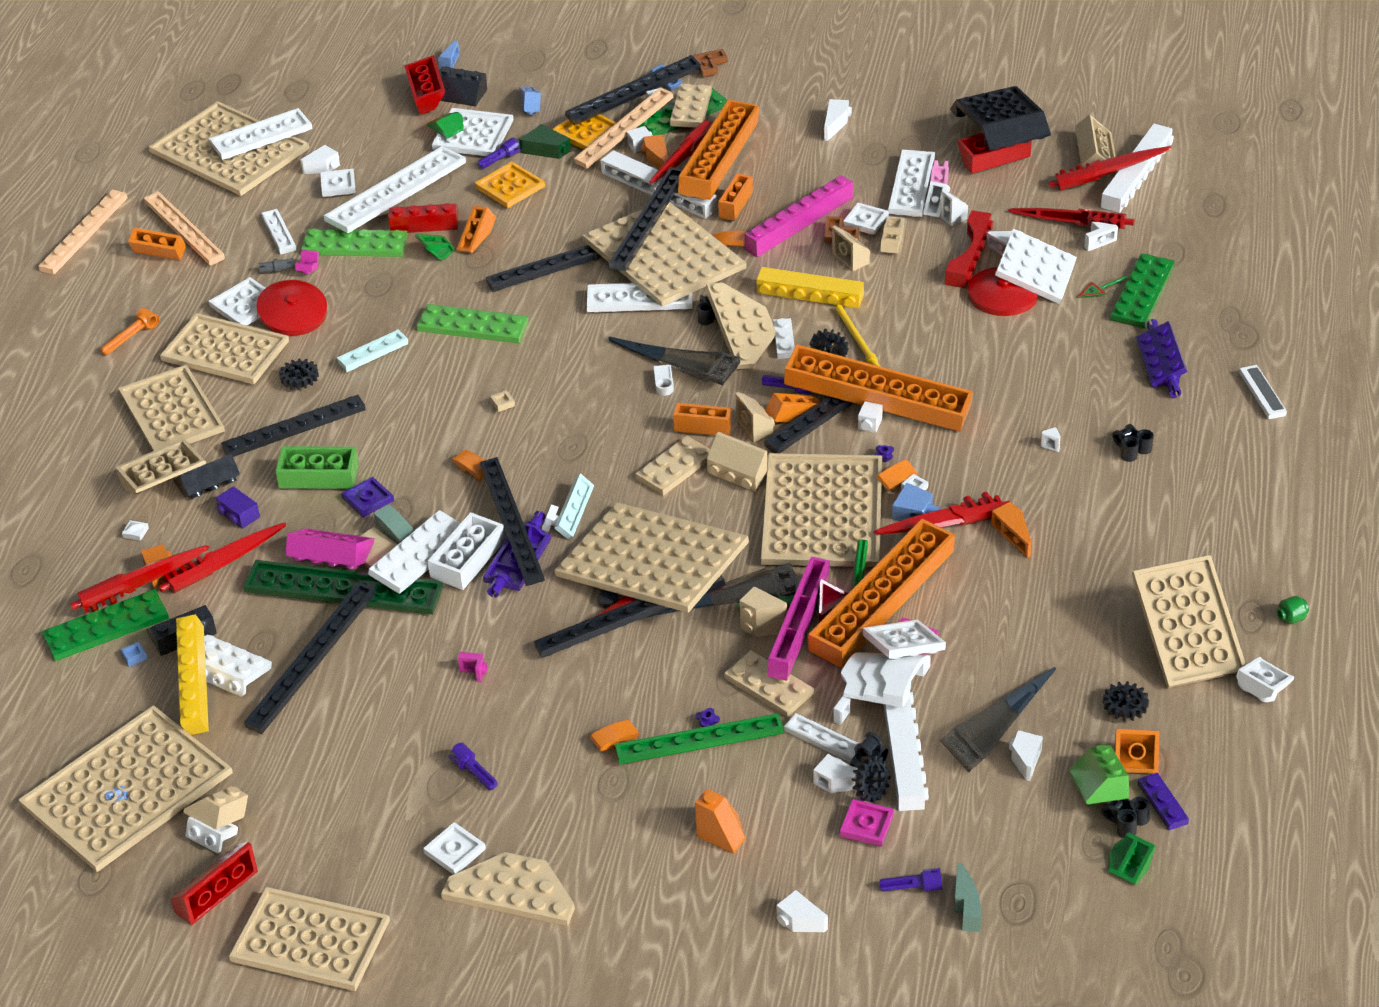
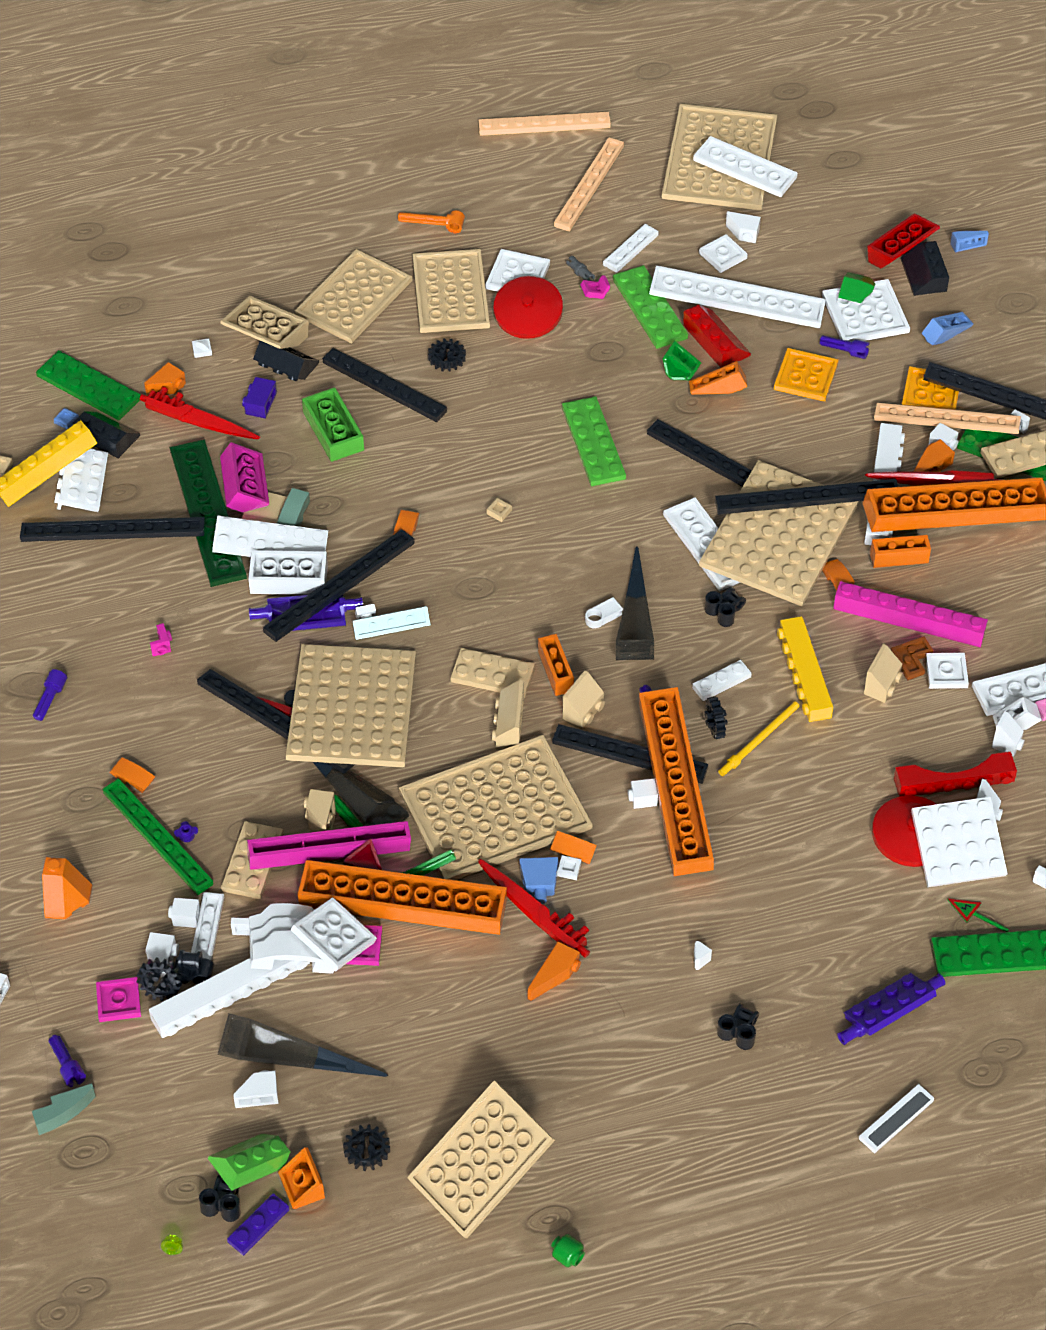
camera: 60 degrees right, 10 degrees up
red piece [70,545,210,613] -> none
orange brick [128,228,186,261] -> none
light aqua plate [337,329,408,372] -> none
dark purple tile [341,477,394,518] -> none
dark green slope [519,124,571,159] -> none
tan plate [705,283,776,370] -> none
orange slope [765,393,820,423] -> none
dark purple plate [874,445,894,462] -> none
tan slope [880,216,905,253] -> none
green slope [1108,833,1156,885] -> none
white slope [1236,657,1294,702] -> none
none -> clear neon green plate [161,1235,183,1255]
none -> white brick [168,898,200,928]

